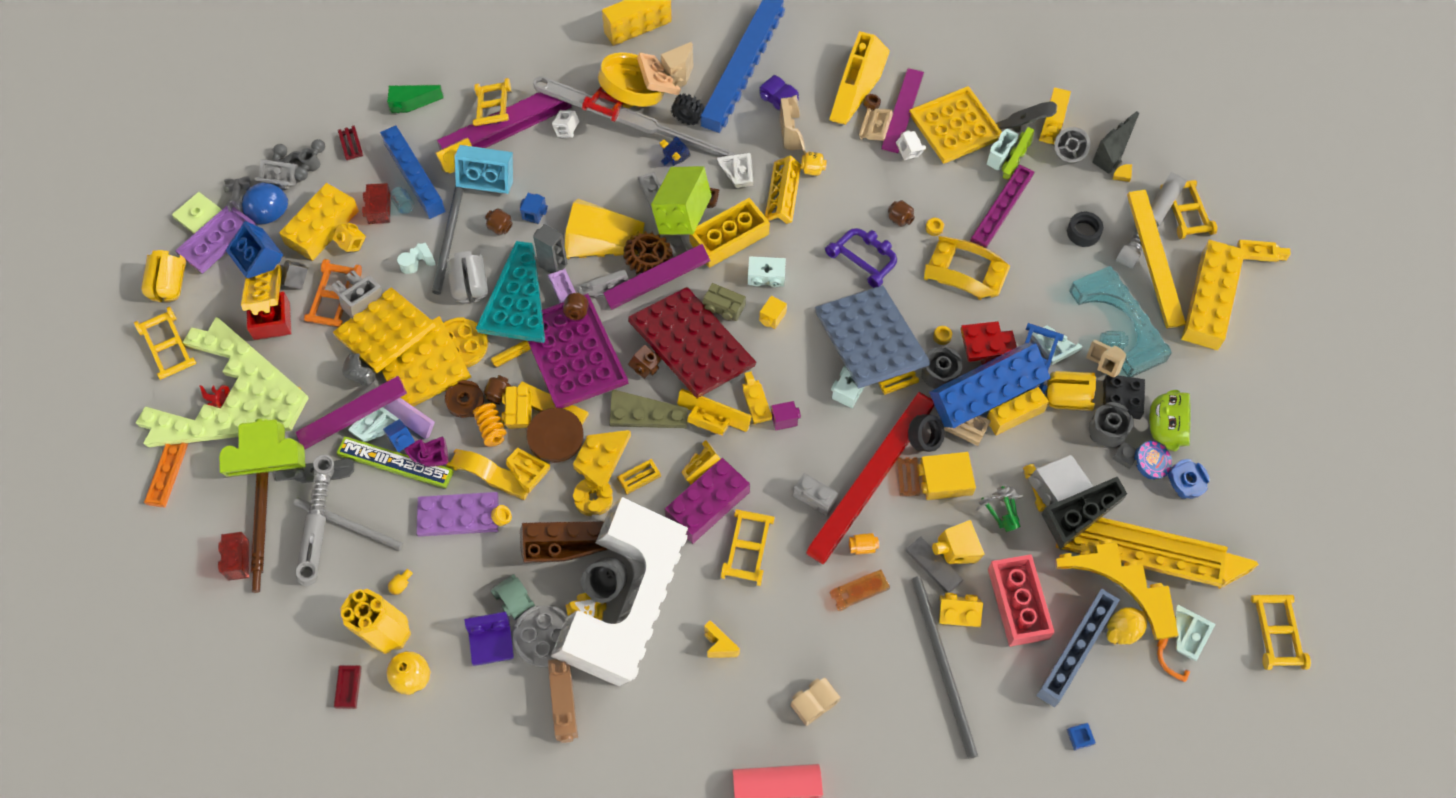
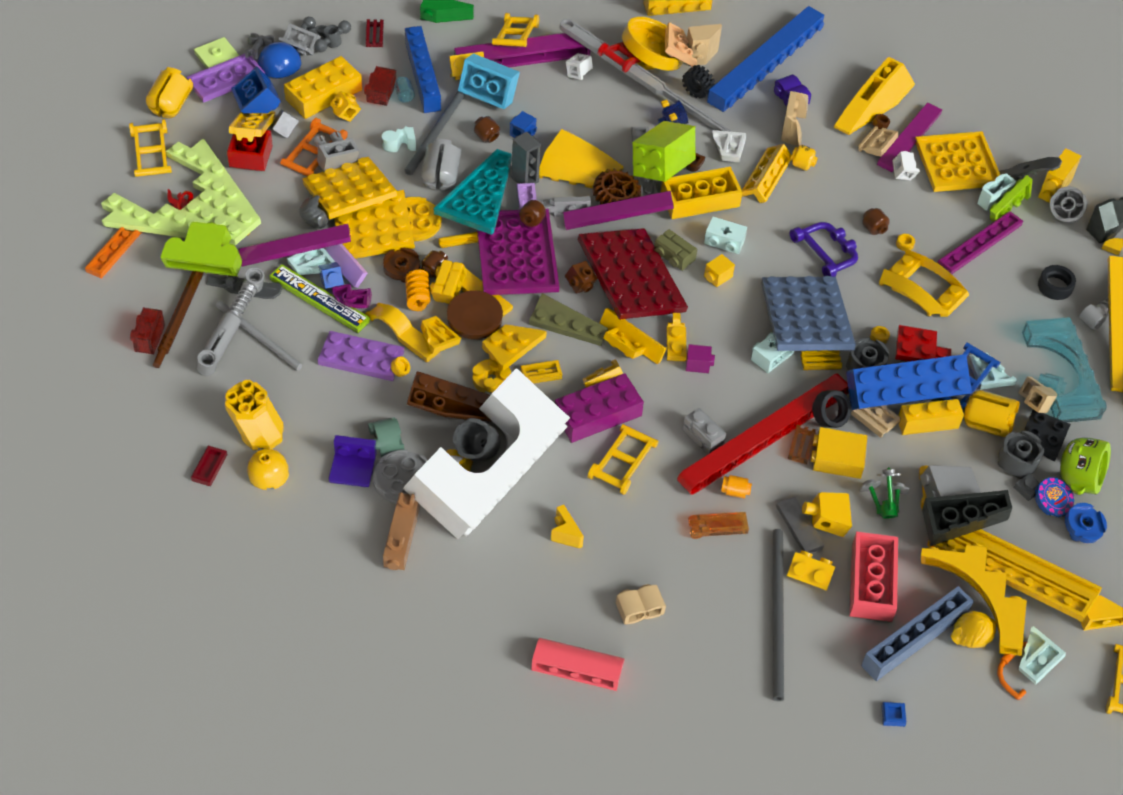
camera: 15 degrees right, 10 degrees down
yellow cylinder [388,569,413,595] -> none

